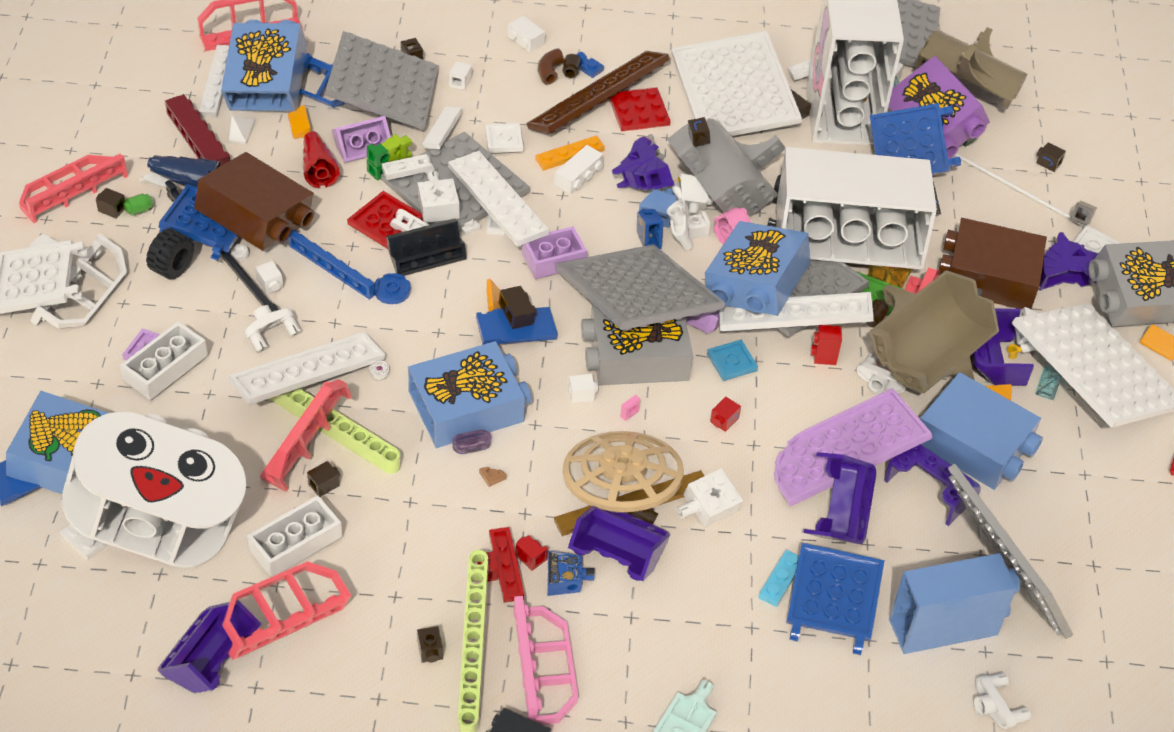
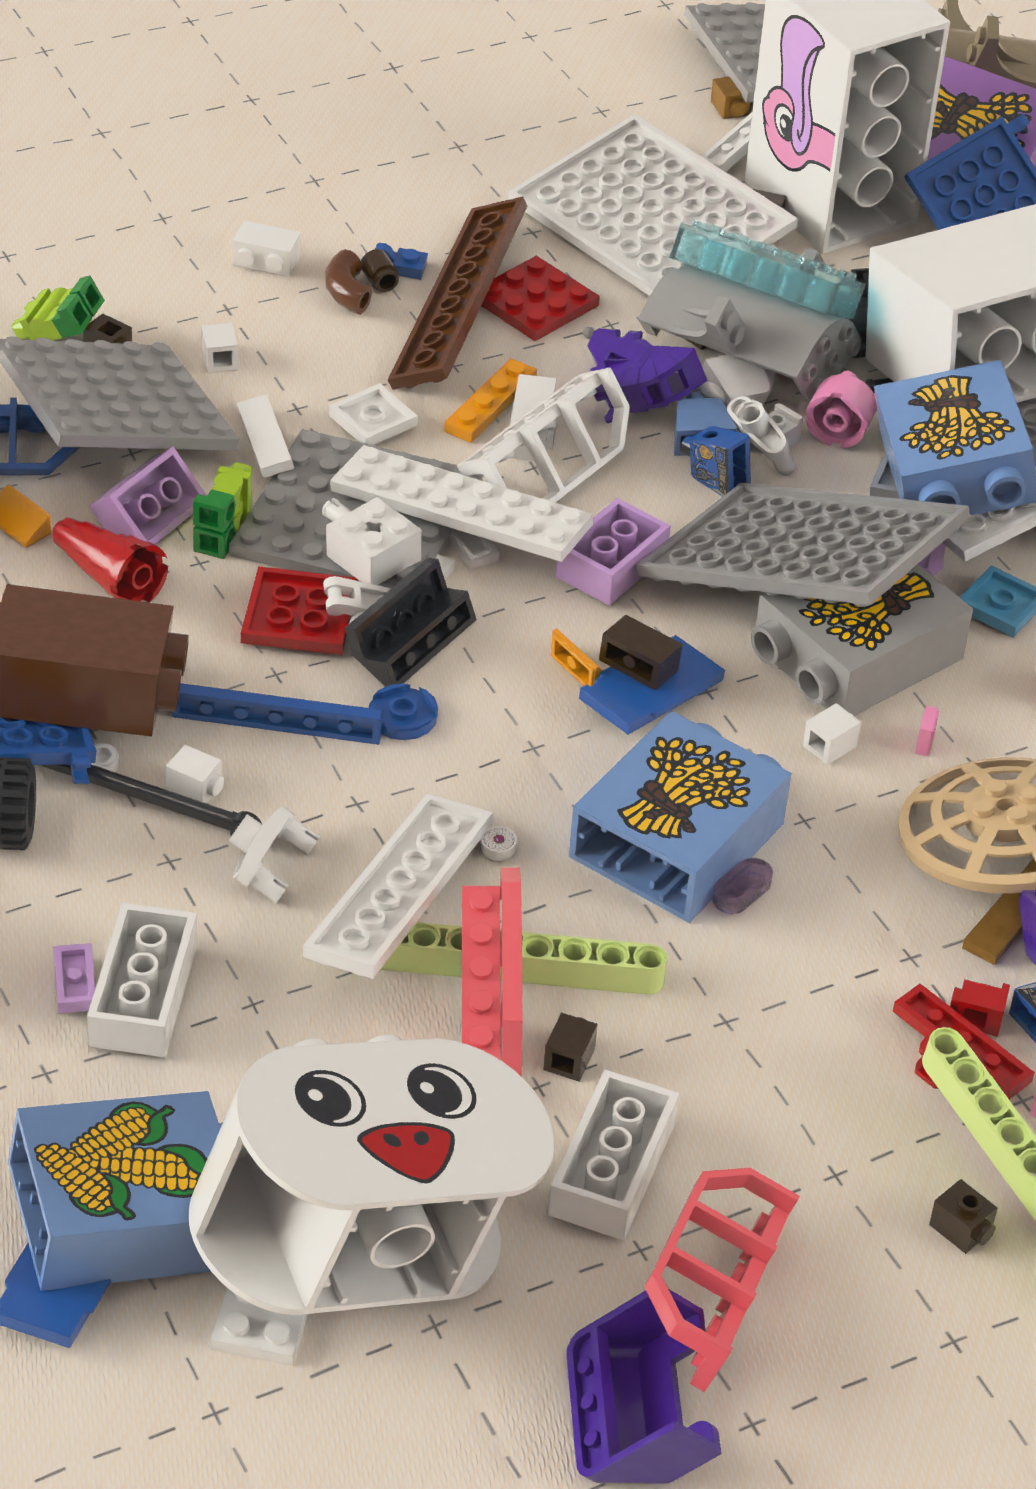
camera: 30 degrees left, 5 degrees down
white plate [382,154,434,180] -> none
medium nougat tile [479,467,507,487] -> none
dark brown brick [688,117,711,147] -> none
none -> hips [11,275,105,340]
none -> white plate [457,367,630,503]
none -> clear light blue brick [669,220,865,319]

